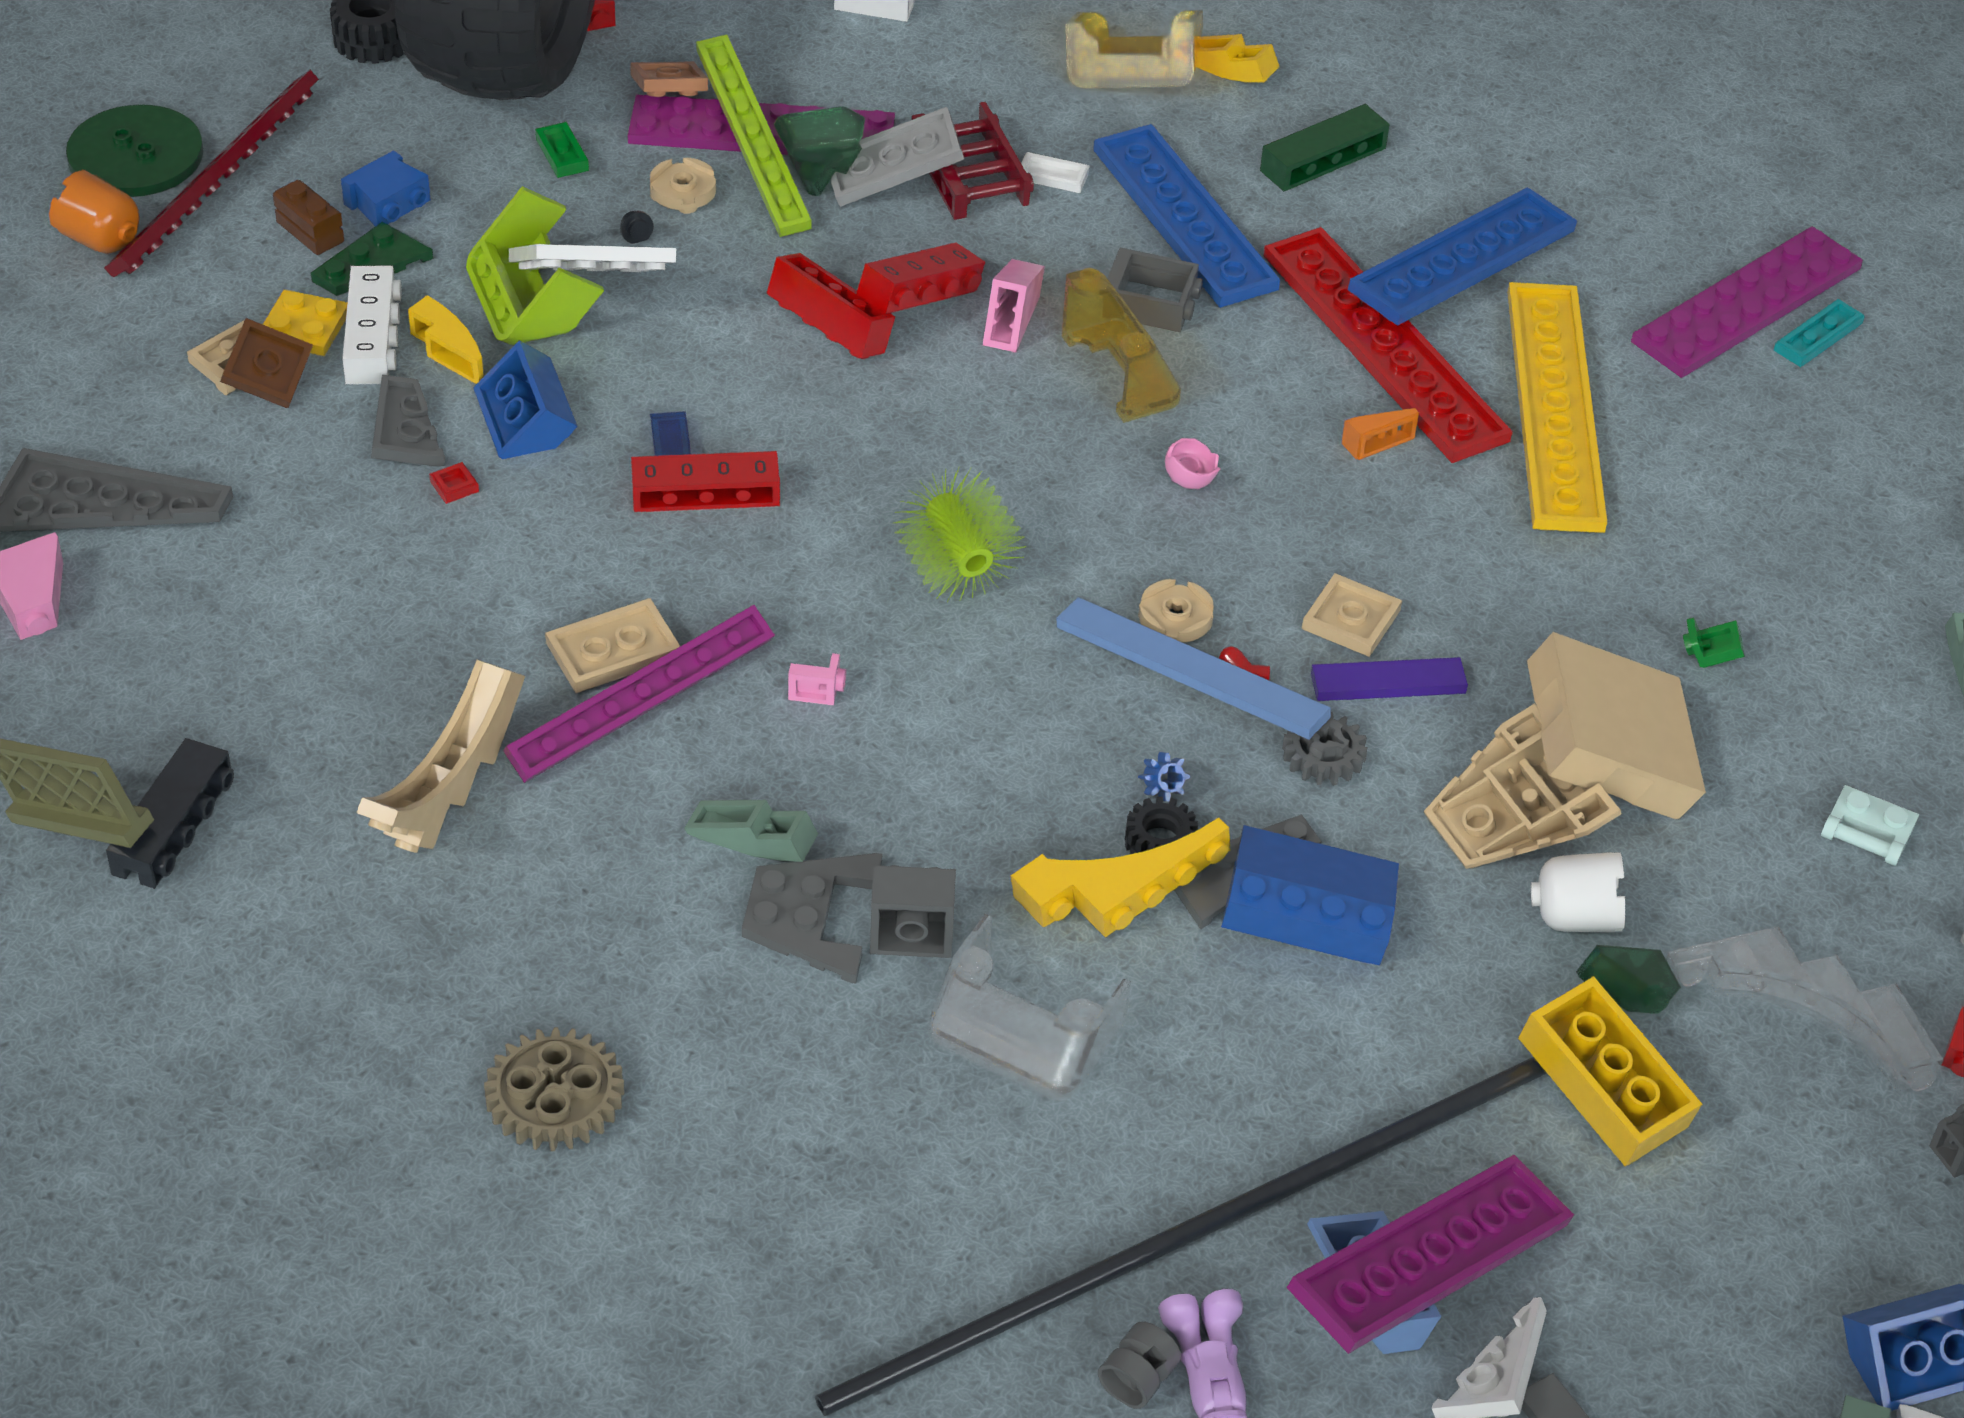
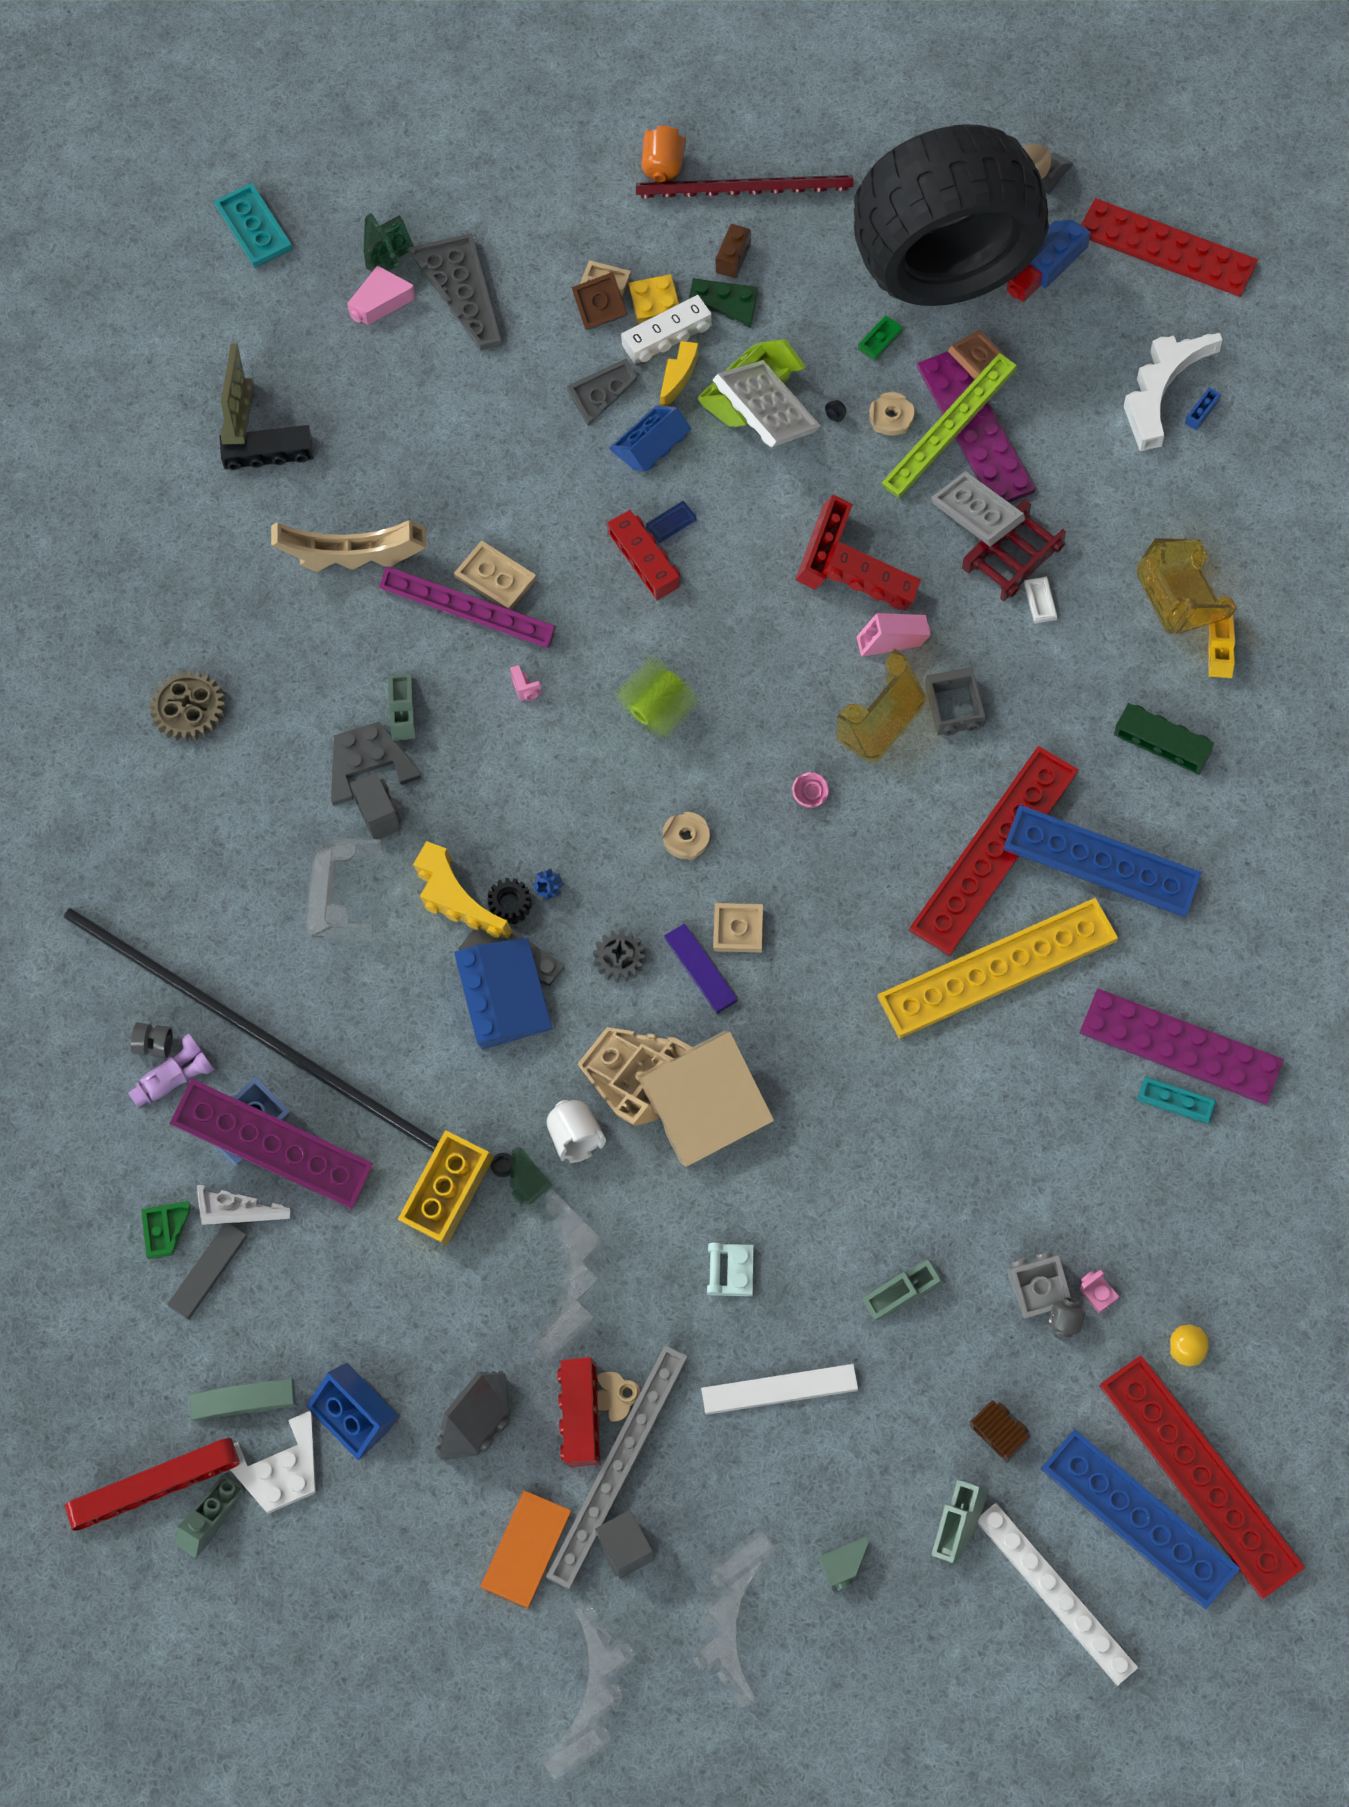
camera: 70 degrees right, 20 degrees up
dark green plate [66,105,203,197] -> none
blue hips [341,150,431,226] -> none
red tile [429,462,479,504] -> none
clear green piece [774,106,865,196] -> none
medium blue tile [1056,597,1331,740] -> none
blue plate [1093,124,1280,308] -> none
red arm [1219,646,1270,680] -> none
orange slope [1342,408,1419,460] -> none
green bracket [1683,617,1745,668] -> none

